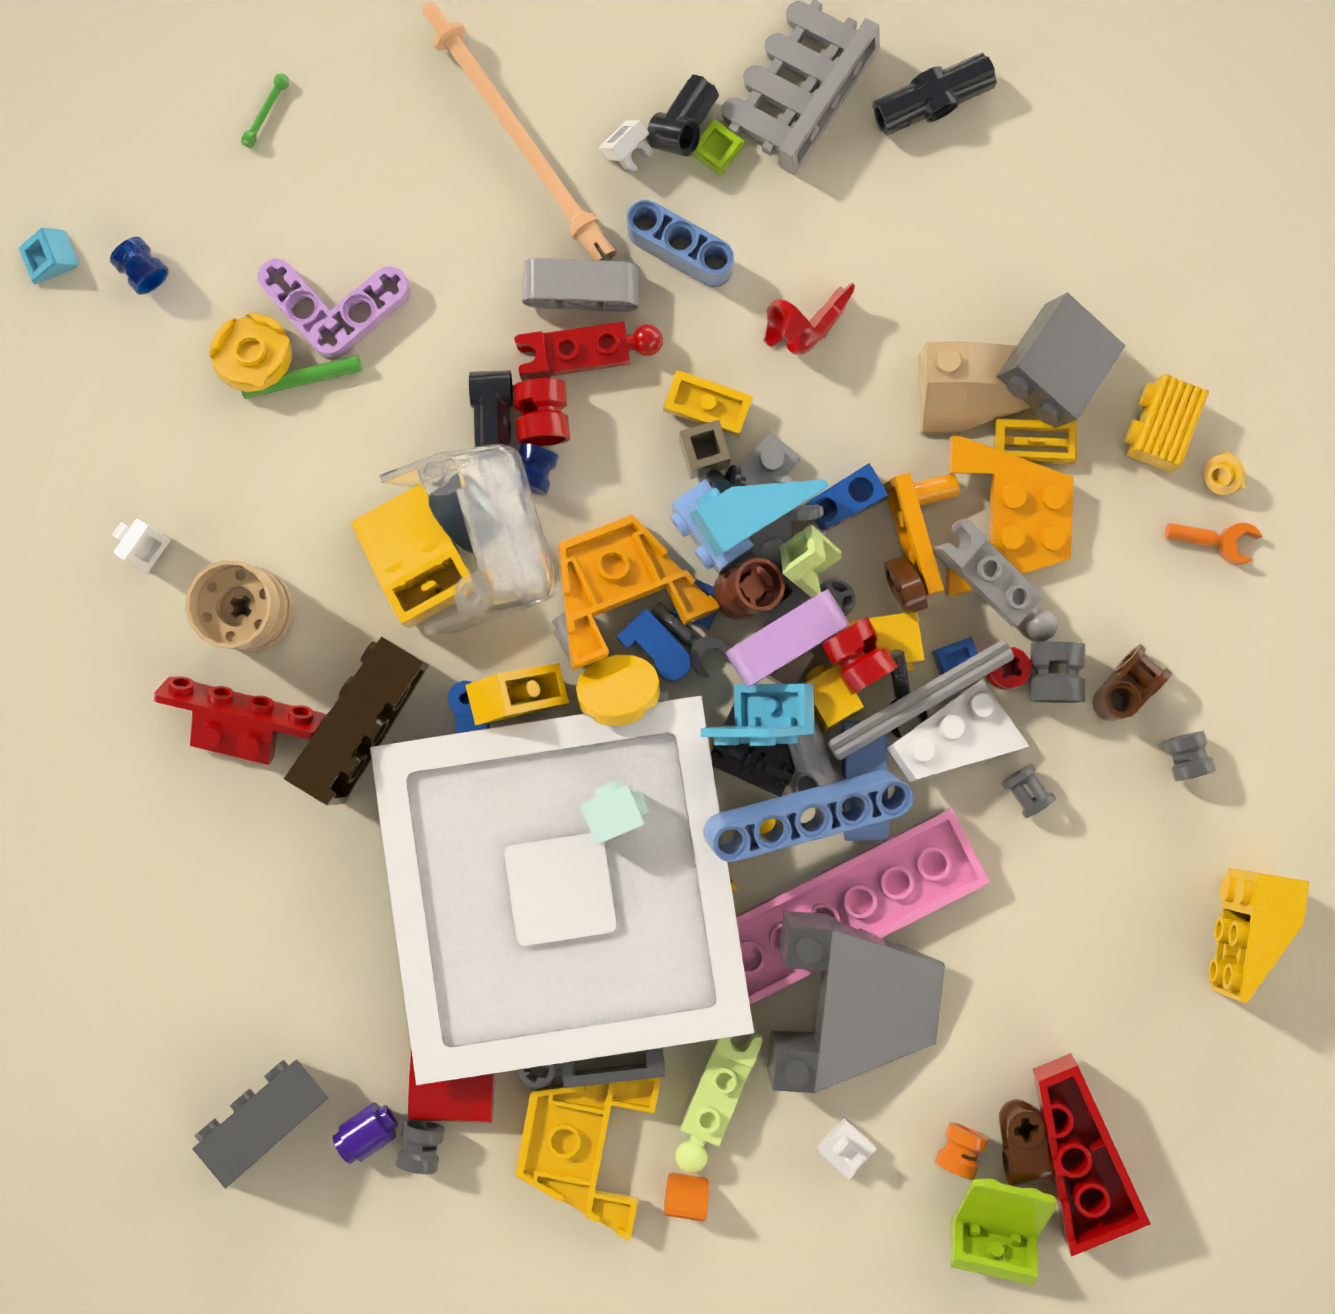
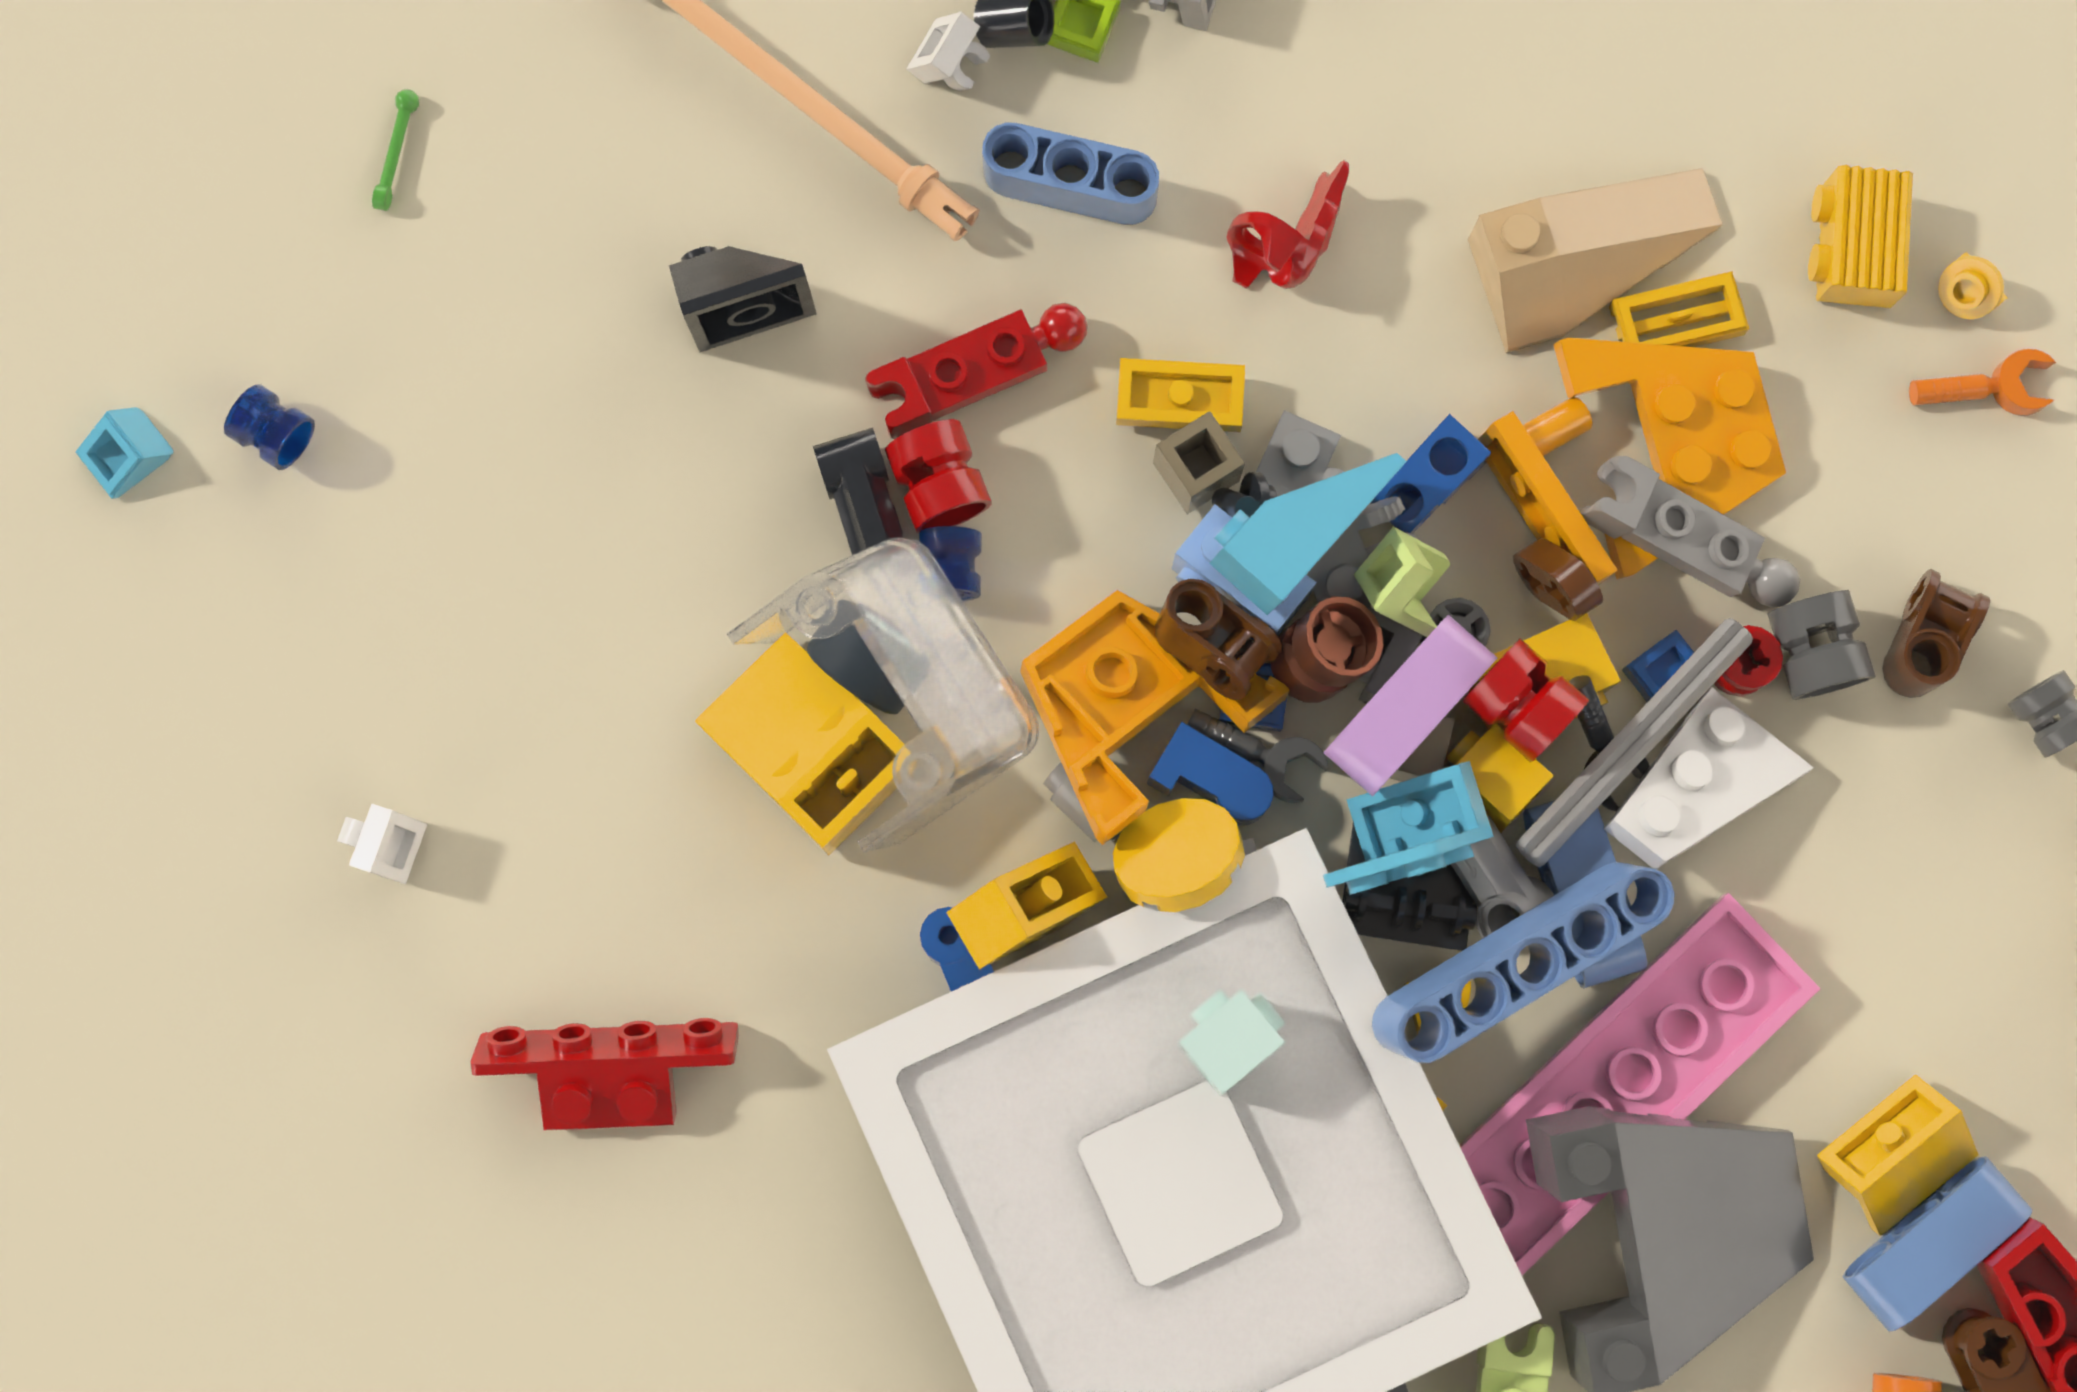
camera: 15 degrees left, 5 degrees down
tan wheel [185,560,294,652] -> none
yellow tile [209,313,292,392] -> none
bright green bar [241,355,362,399] -> none
lavender beam [258,259,411,359] -> none
dark brown wedge [284,636,429,806] -> none
light grey beam [522,258,640,312] -> none
brick [996,292,1126,428] -> none
dark grey bush [1001,764,1056,818] -> none
none -> black slope [669,246,817,352]
none -> reddish brown piece [1155,578,1282,700]
none -> yellow panel [1817,1074,1979,1236]
none -> medium blue beam [1842,1156,2032,1331]

